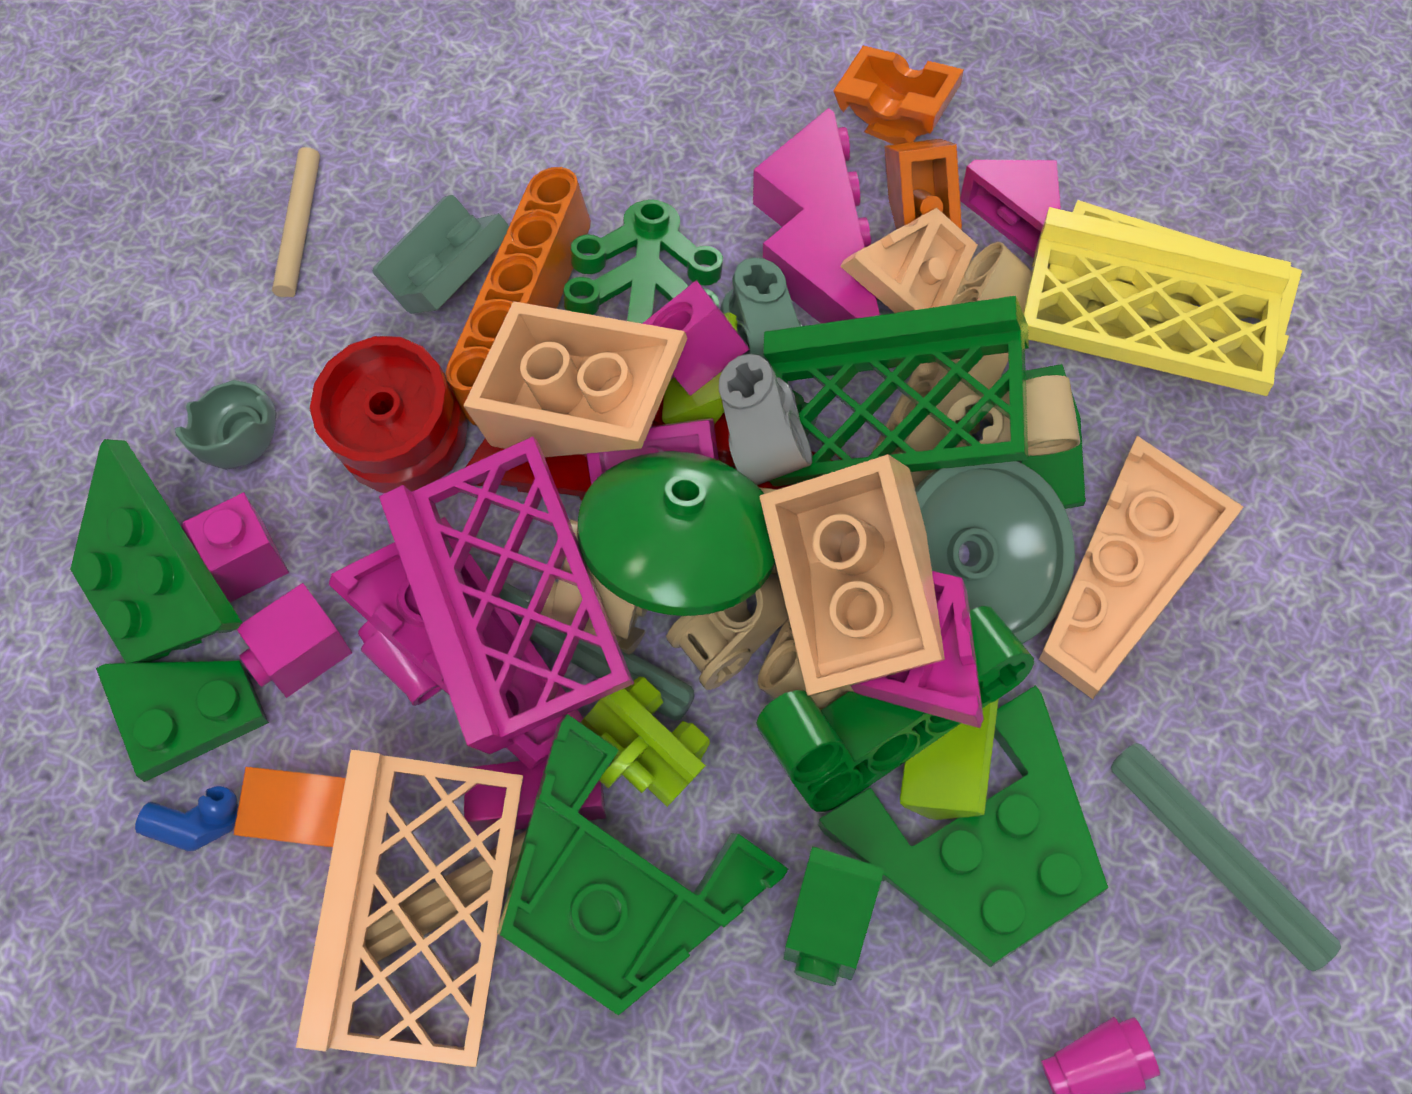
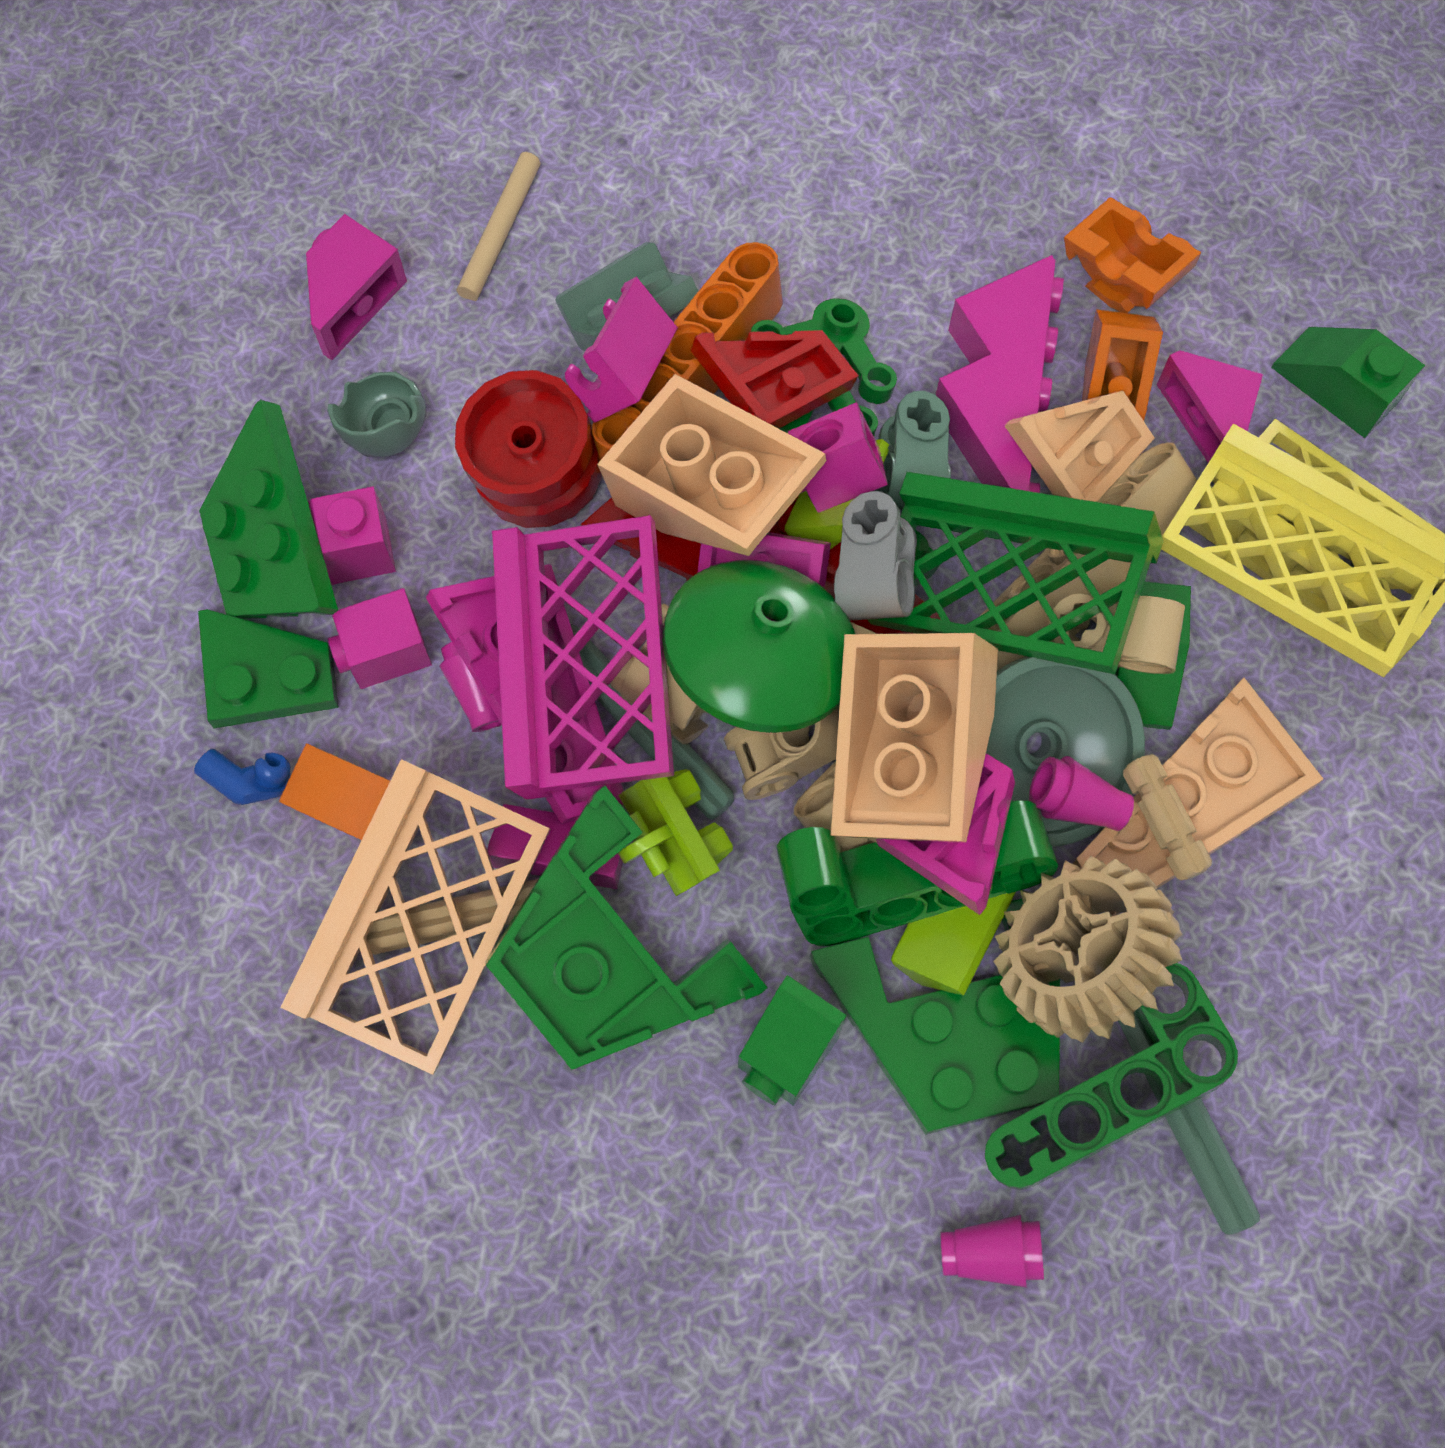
camera: 15 degrees right, 5 degrees up
none -> dark pink slope [306,214,407,360]
none -> dark pink hinge [565,276,678,423]
none -> red wing [690,330,858,429]
none -> green beam [985,962,1238,1190]
none -> tan gear [993,856,1183,1043]
none -> dark pink cone [1029,756,1134,831]
none -> tan axle [1123,754,1212,881]
none -> green slope [1271,327,1425,438]

